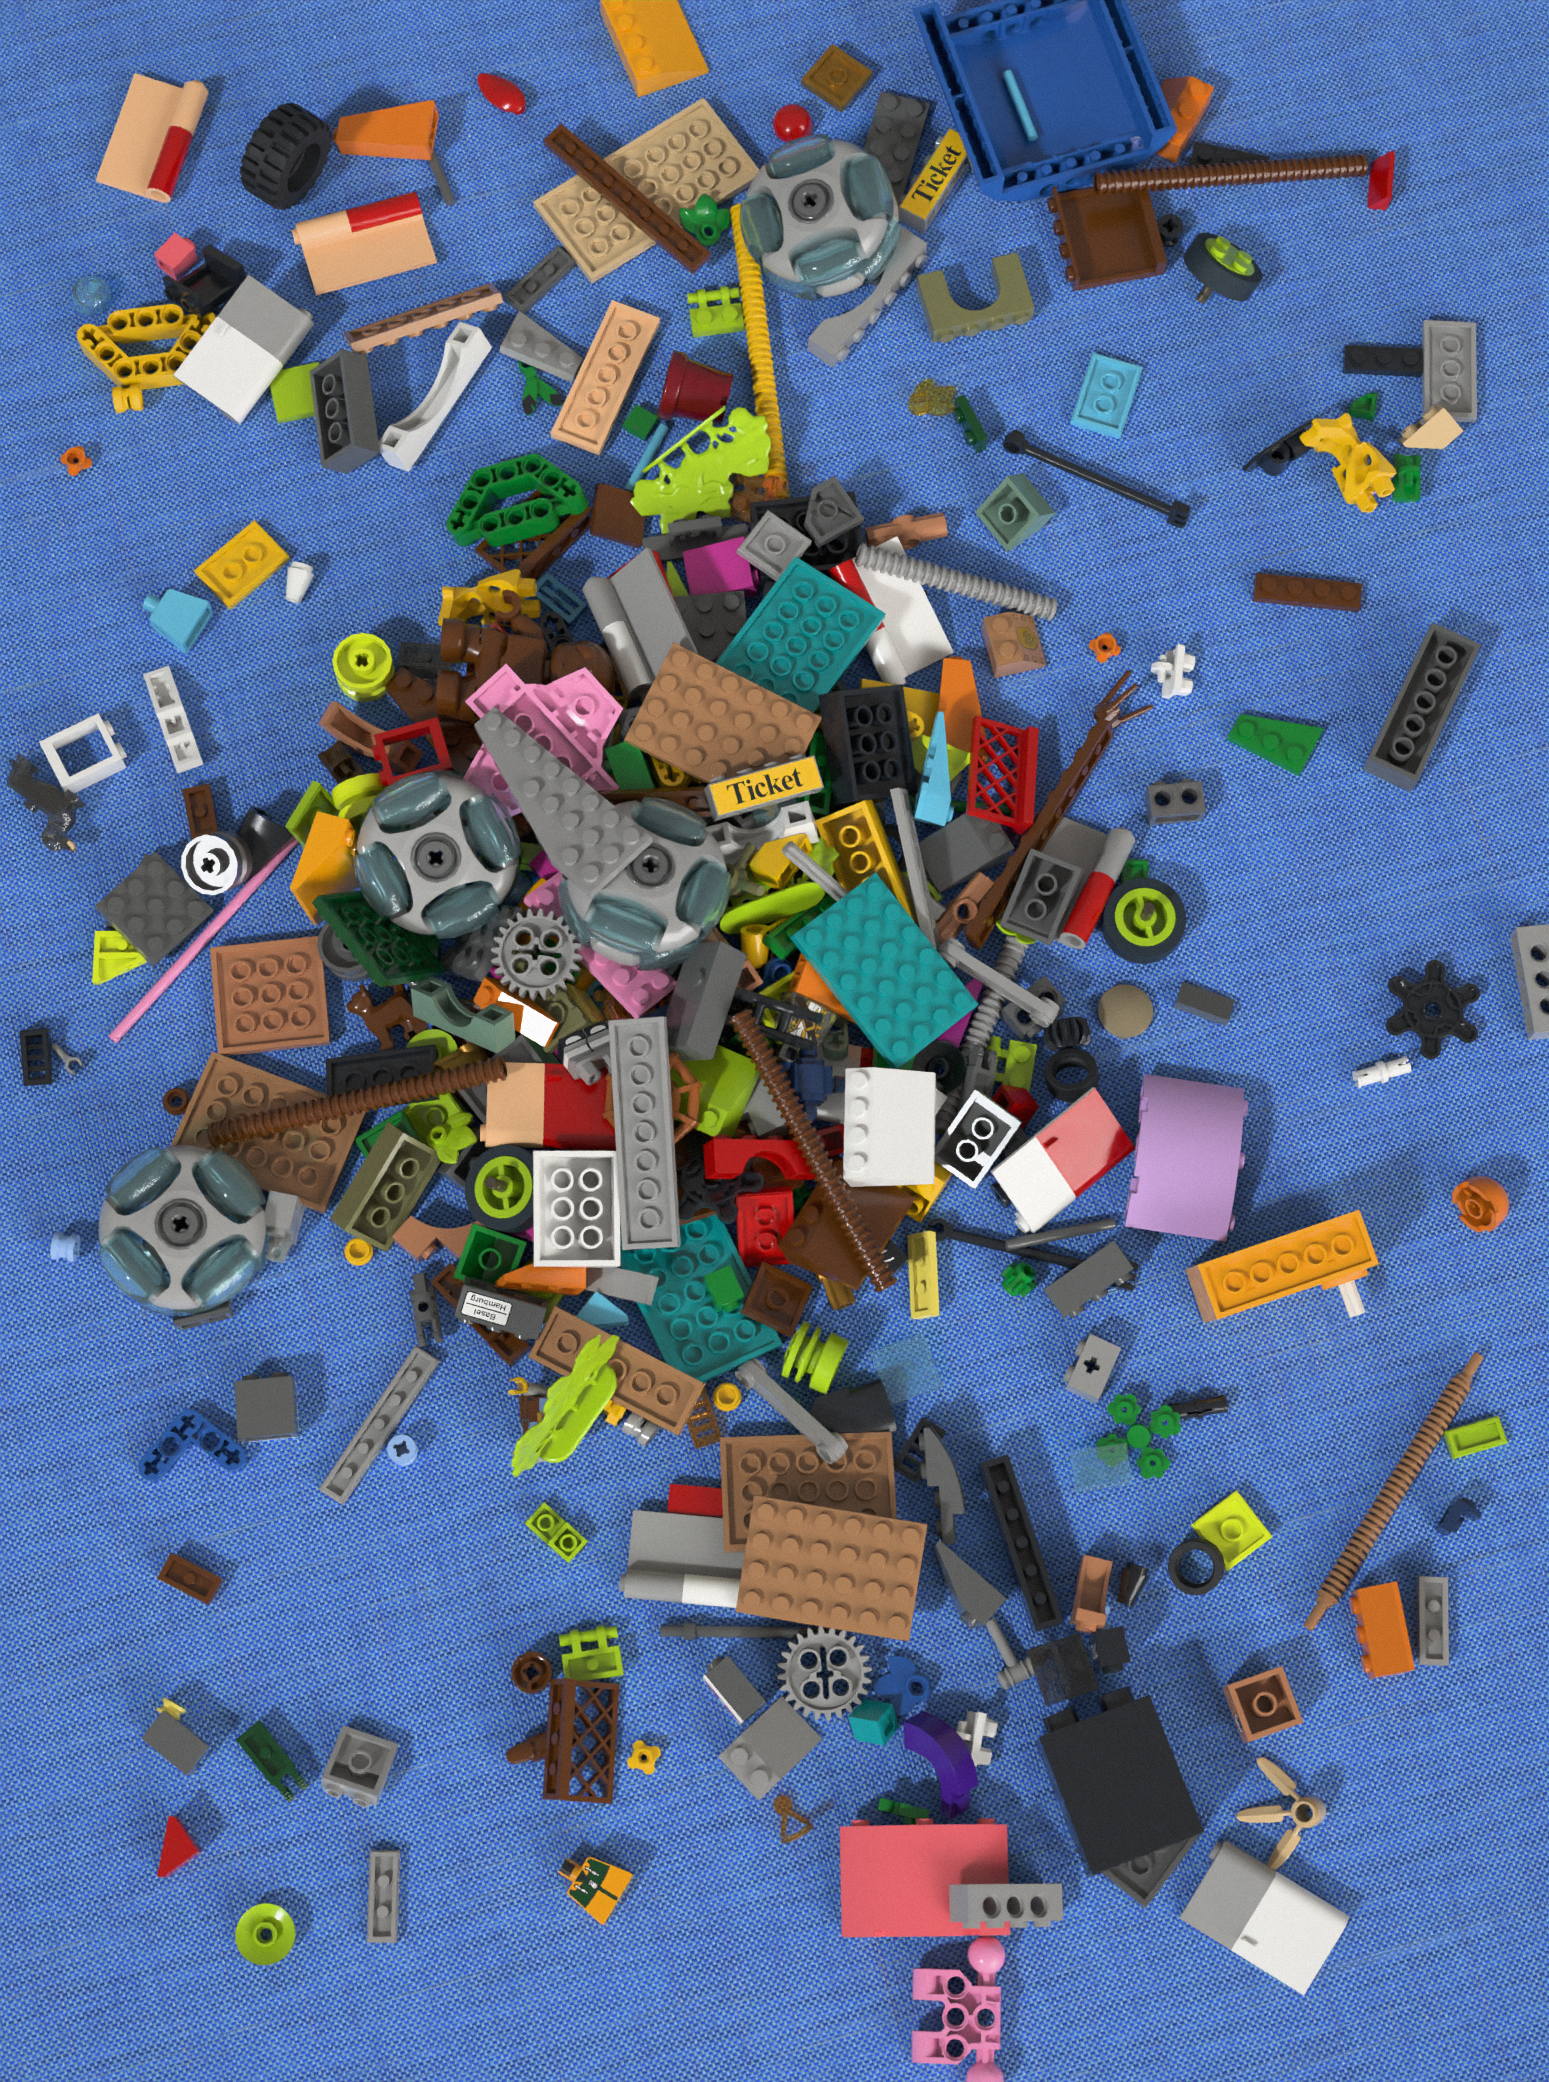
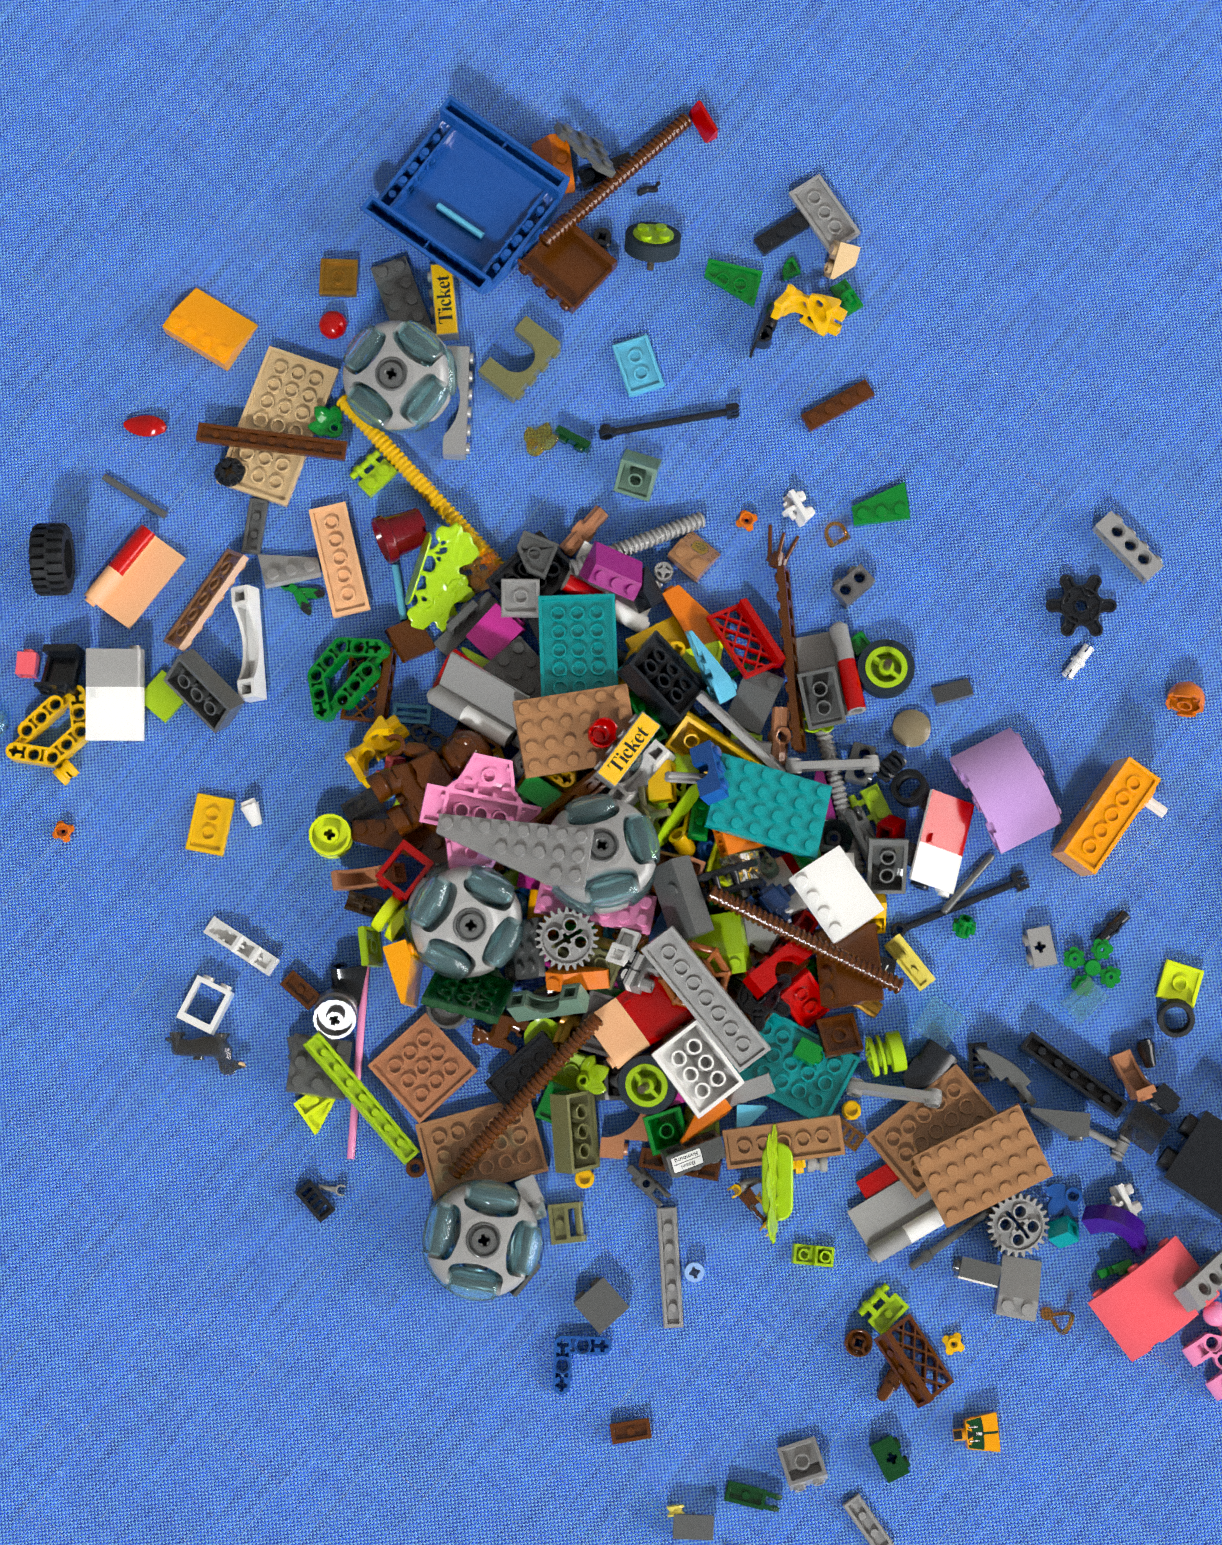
camera: 30 degrees left, 5 degrees up
light blue wheel [50,1231,80,1262] -> none
medium azure torso [143,589,213,654] -> none
orange slope [333,100,439,160] -> none
green tile [622,405,659,441] -> none
dark grey brick [1044,1241,1134,1319] -> none
dark grey brick [1362,622,1481,792] -> none
none -> black gear [214,457,245,487]
none -> lime tile [303,1031,420,1165]
none -> olive plate [548,1201,587,1245]
none -> dark grey plate [554,121,616,178]
none -> magenta slope [579,541,643,601]
none -> red hair [587,717,618,748]
none -> white slope [605,927,642,967]
none -> black slope [633,566,665,613]
none -> black piece [636,181,661,196]
none -> light grey wheel [654,562,673,584]
none -> blue arch [689,740,729,805]
none -> green wing [704,258,763,308]
none -> clear orange piece [824,522,851,548]
none -> dark green brick [869,1434,911,1483]

